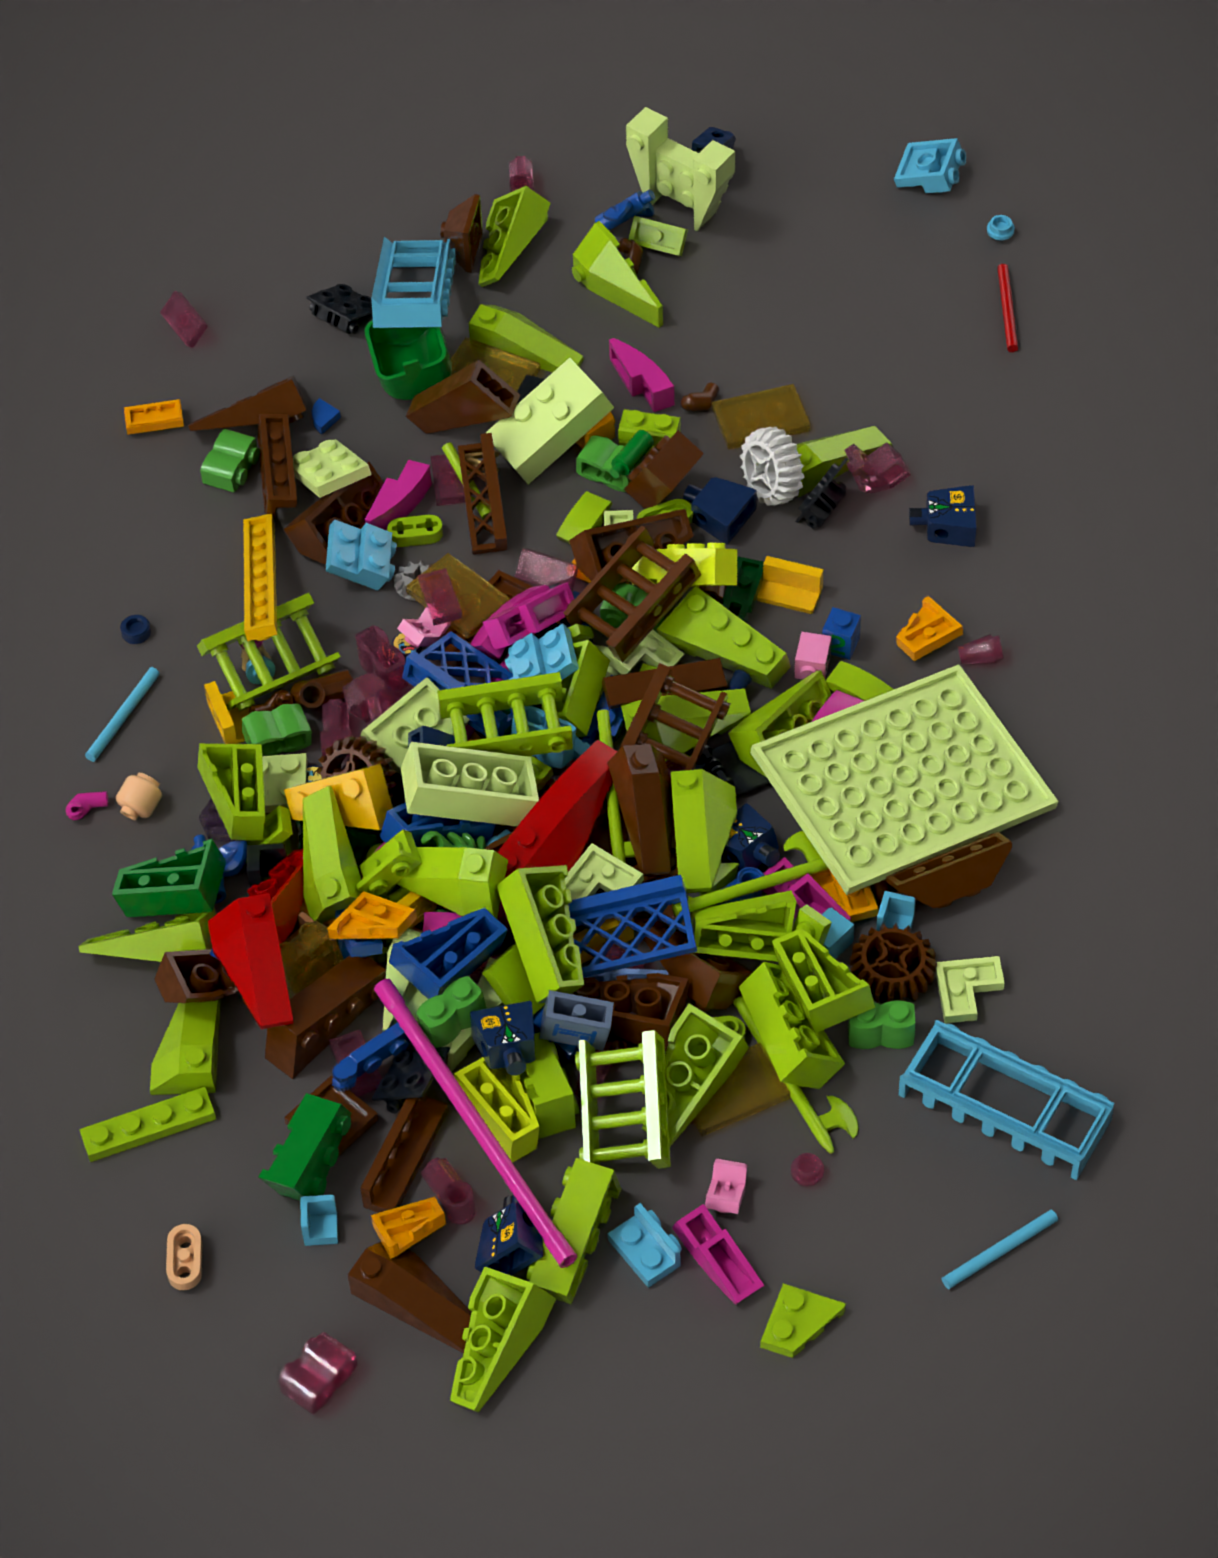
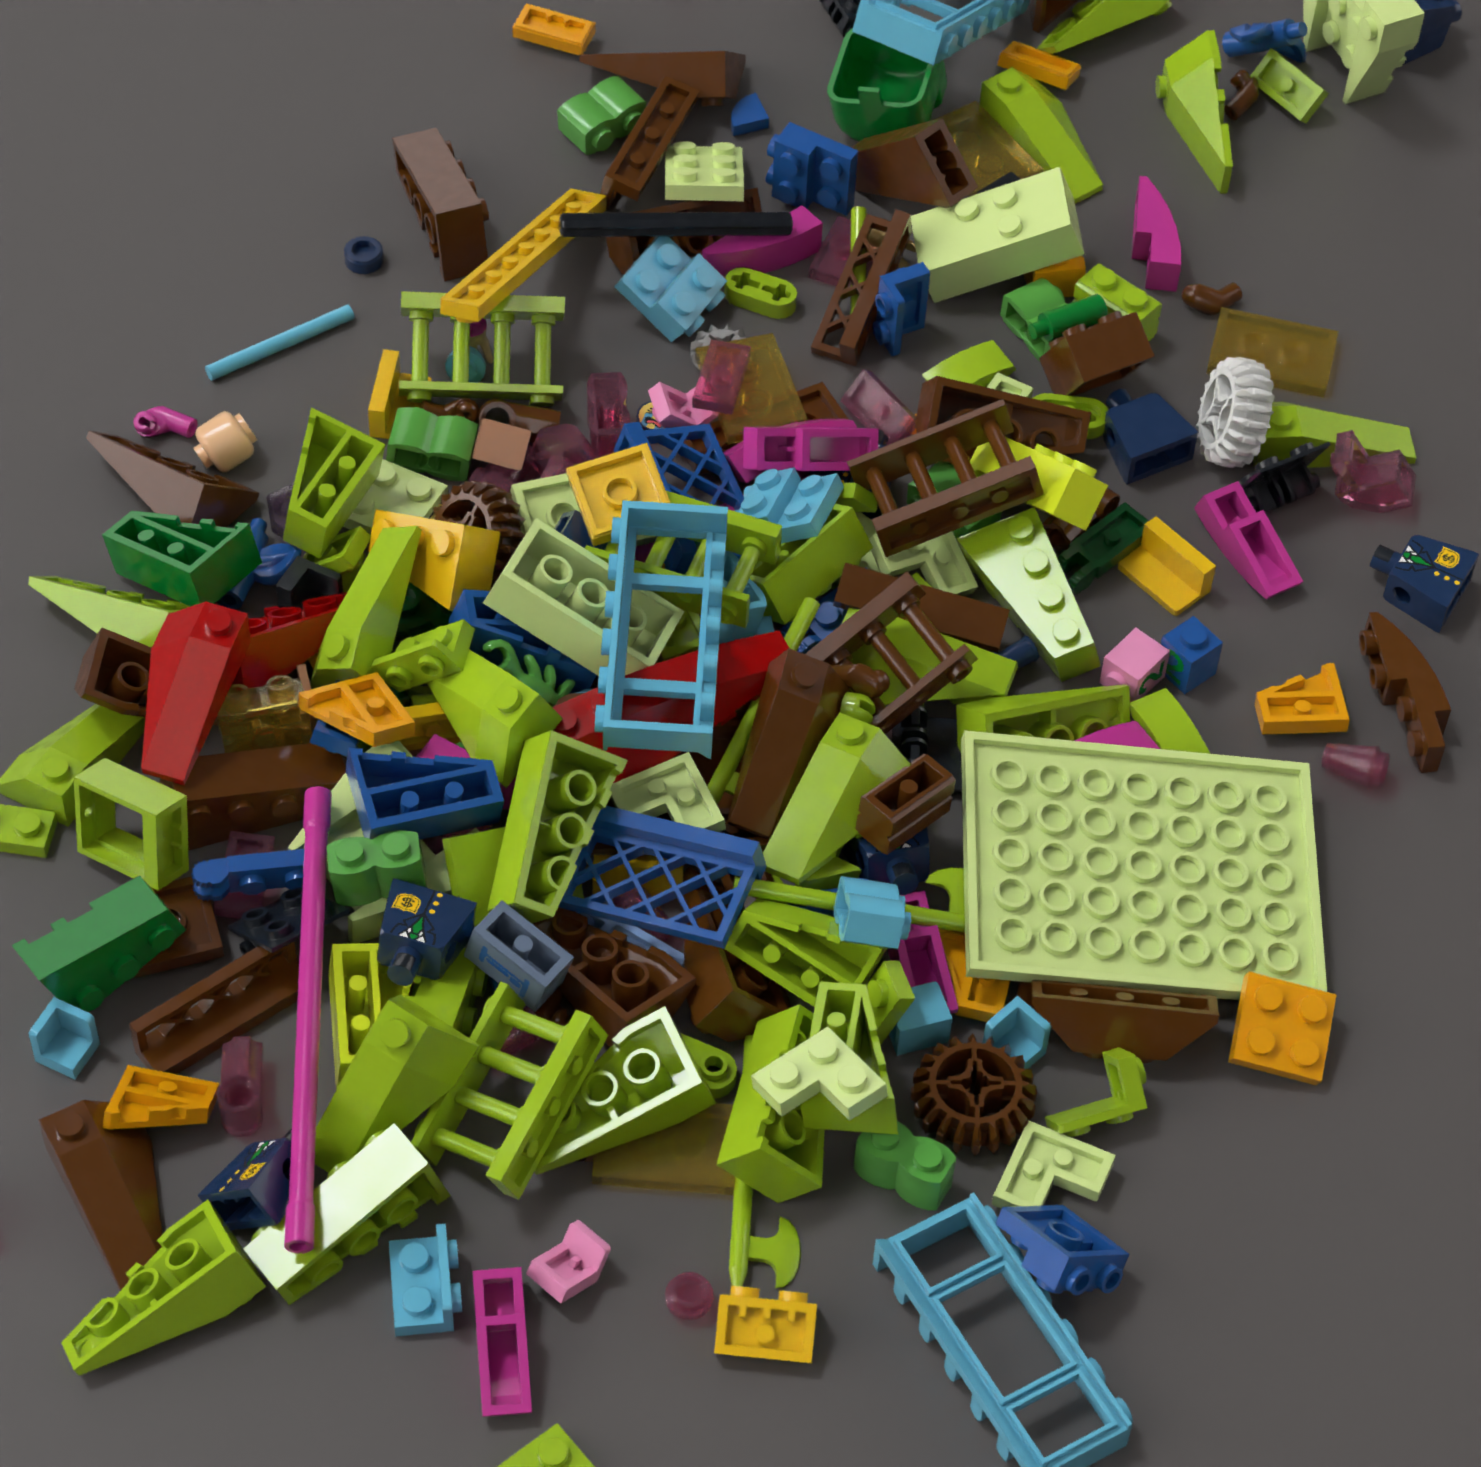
camera: 25 degrees right, 0 degrees up
none -> lime window [74,758,189,891]
none -> wedge [86,430,259,527]
none -> lime wedge [315,995,480,1173]
none -> reddish brown wedge [392,127,489,281]
none -> nougat panel [471,418,532,470]
none -> black axle [559,212,793,237]
none -> yellow tile [566,443,670,547]
none -> medium azure window [595,500,728,759]
none -> yellow bracket [714,1286,817,1363]
none -> yellowish green plate [751,1027,888,1121]
none -> blue plate [765,122,858,216]
none -> reddish brown arm [831,663,890,698]
none -> medium azure brick [834,876,911,949]
none -> lime hinge [840,692,876,724]
none -> reddish brown brick [855,754,956,855]
none -> blue bracket [873,262,930,356]
none -> blue plate [995,1205,1130,1296]
none -> light orange tile [997,41,1081,90]
none -> lime bracket [1045,1047,1147,1137]
none -> dark pink slope [1194,481,1304,599]
none -> light orange plate [1228,971,1337,1085]
none -> reddish brown slope [1359,612,1451,773]

